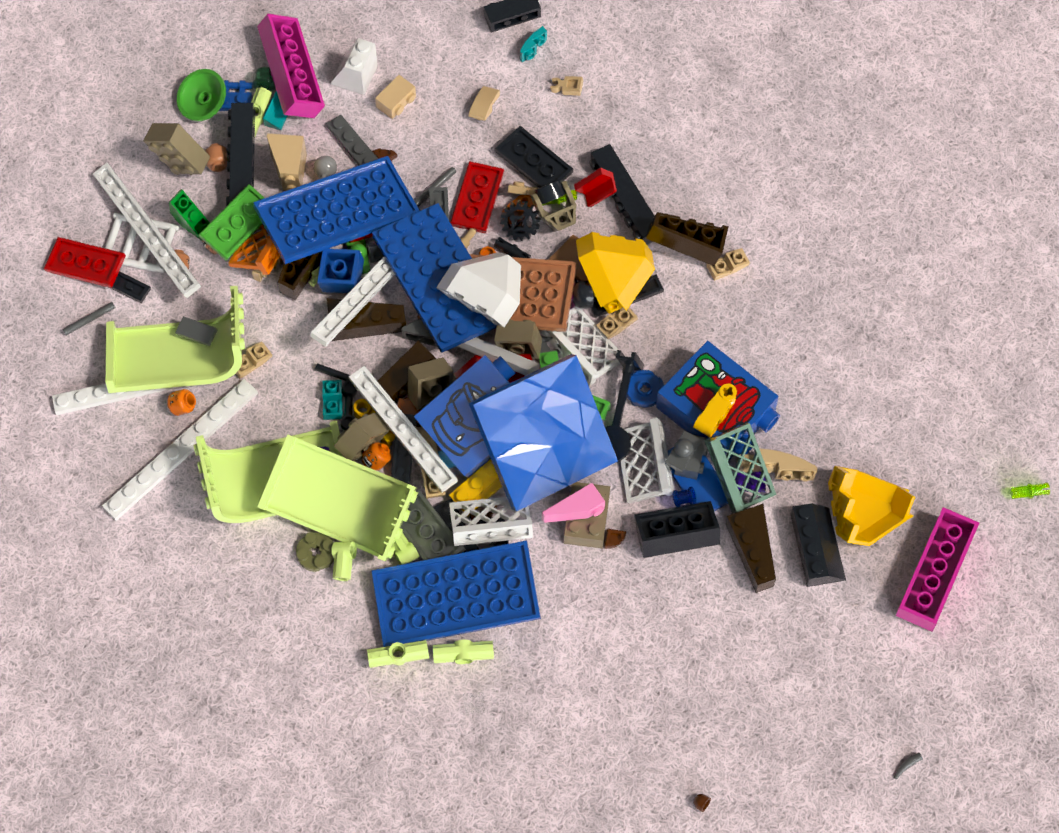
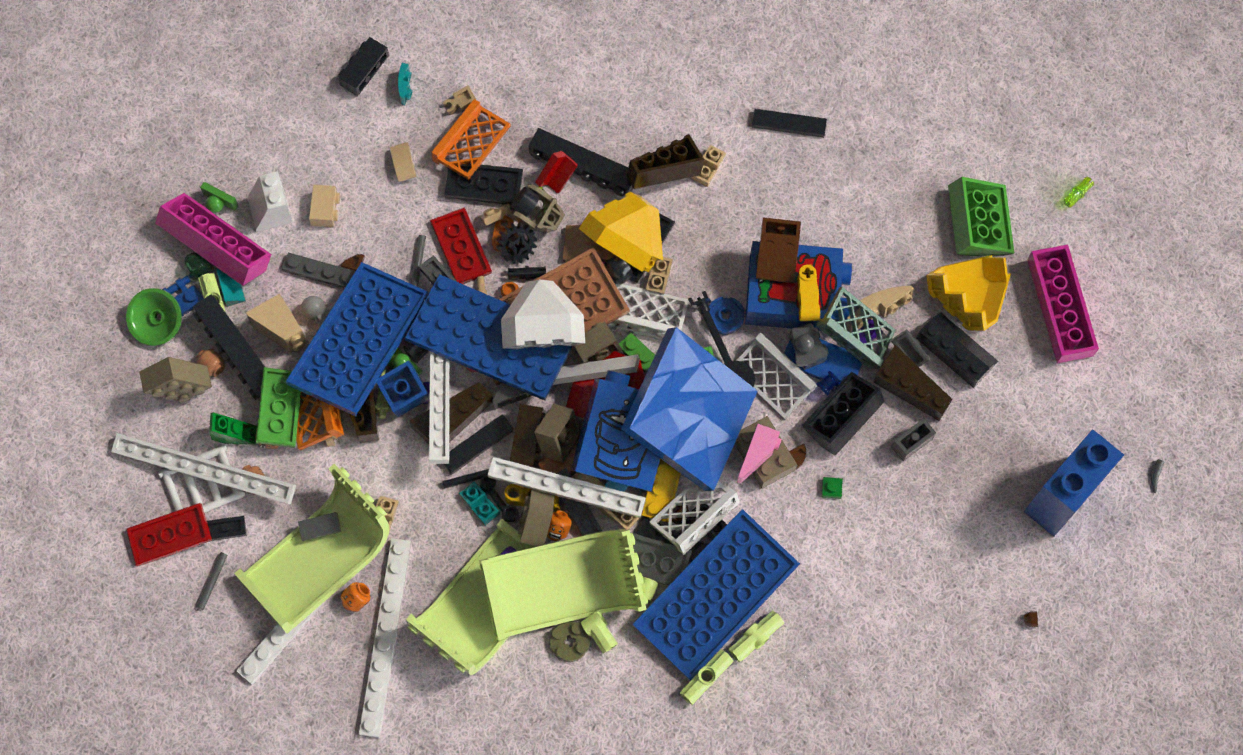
camera: 40 degrees left, 5 degrees up
none -> bright green tile [200,182,238,213]
none -> orange fence [431,99,511,180]
none -> black tile [443,414,514,475]
none -> black tile [752,108,827,138]
none -> reddish brown slope [756,217,801,283]
none -> green plate [822,477,843,499]
none -> dark grey tile [891,329,930,367]
none -> dark grey brick [891,418,936,462]
none -> bright green slope [948,177,1015,256]
none -> blue brick [1024,429,1124,537]

